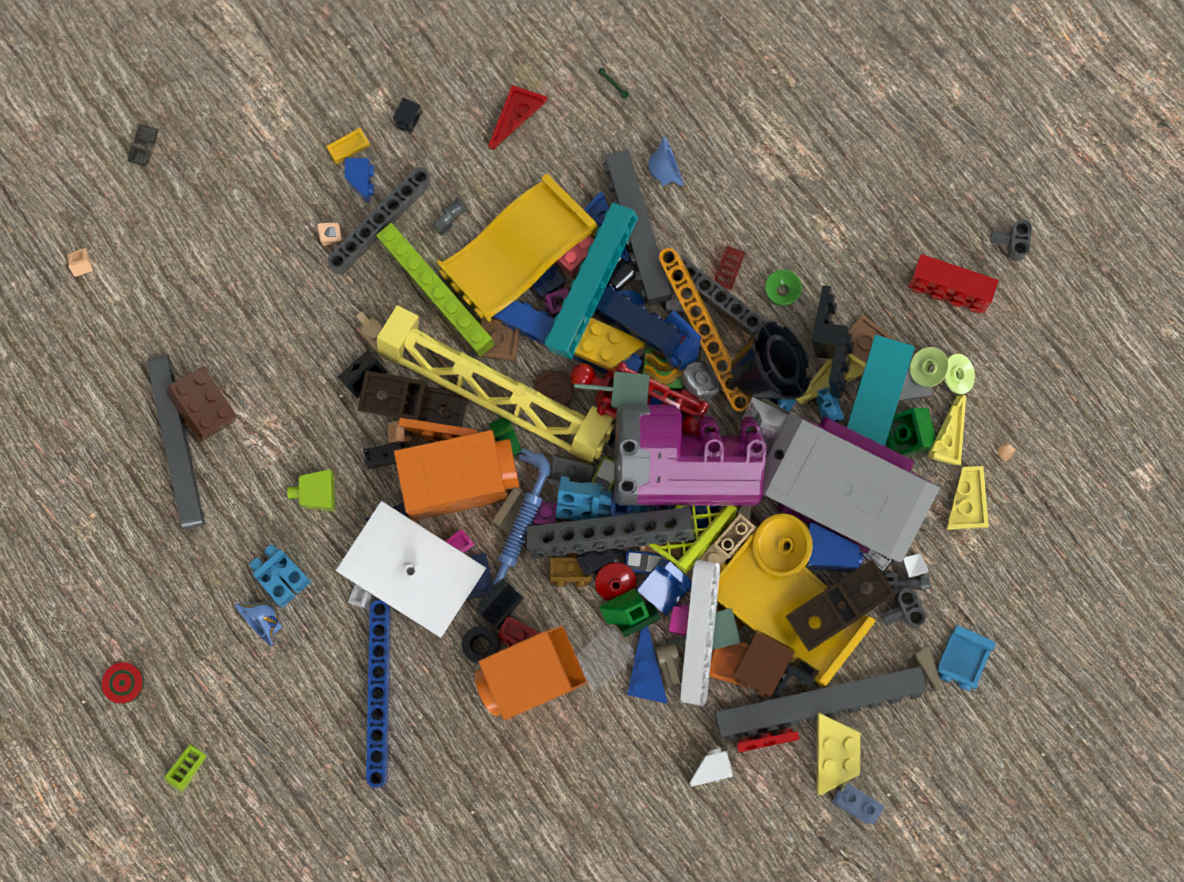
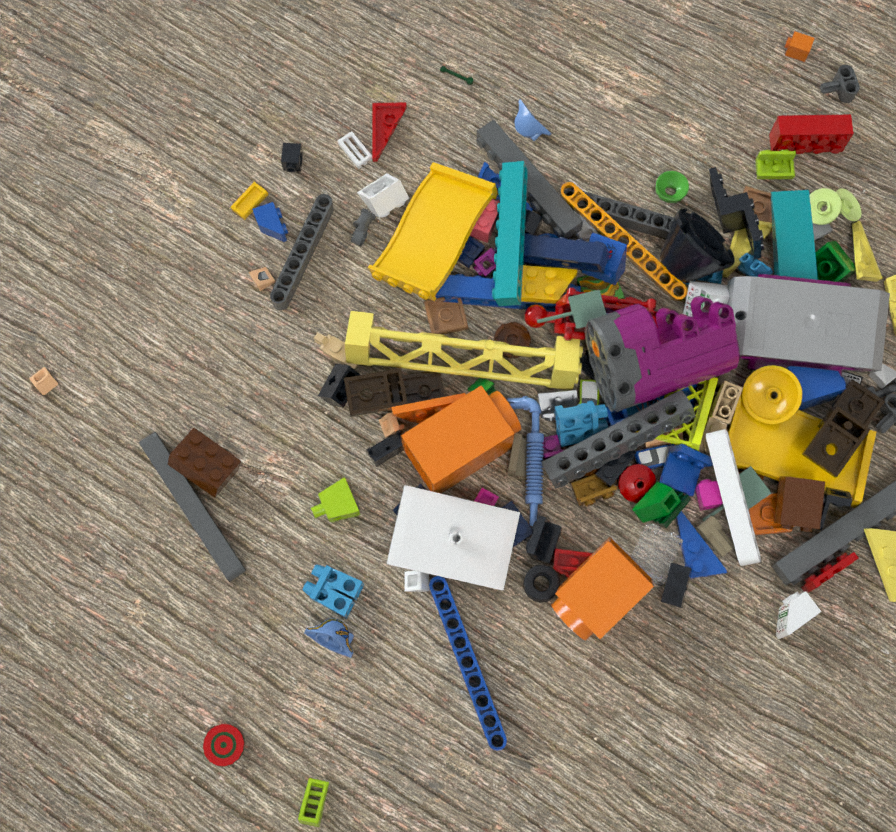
camera: 25 degrees left, 5 degrees down
clear smoke slope [127,124,159,166] -> none
lime brick [376,223,495,357] -> none
light grey tile [682,362,721,399] -> none
clear red slope [714,246,746,290] -> none
none -> white tile [338,131,372,169]
none -> white slope [357,174,409,218]
none -> black brick [661,563,692,608]
none -> lime bracket [755,150,796,179]
none -> orange brick [784,31,815,62]

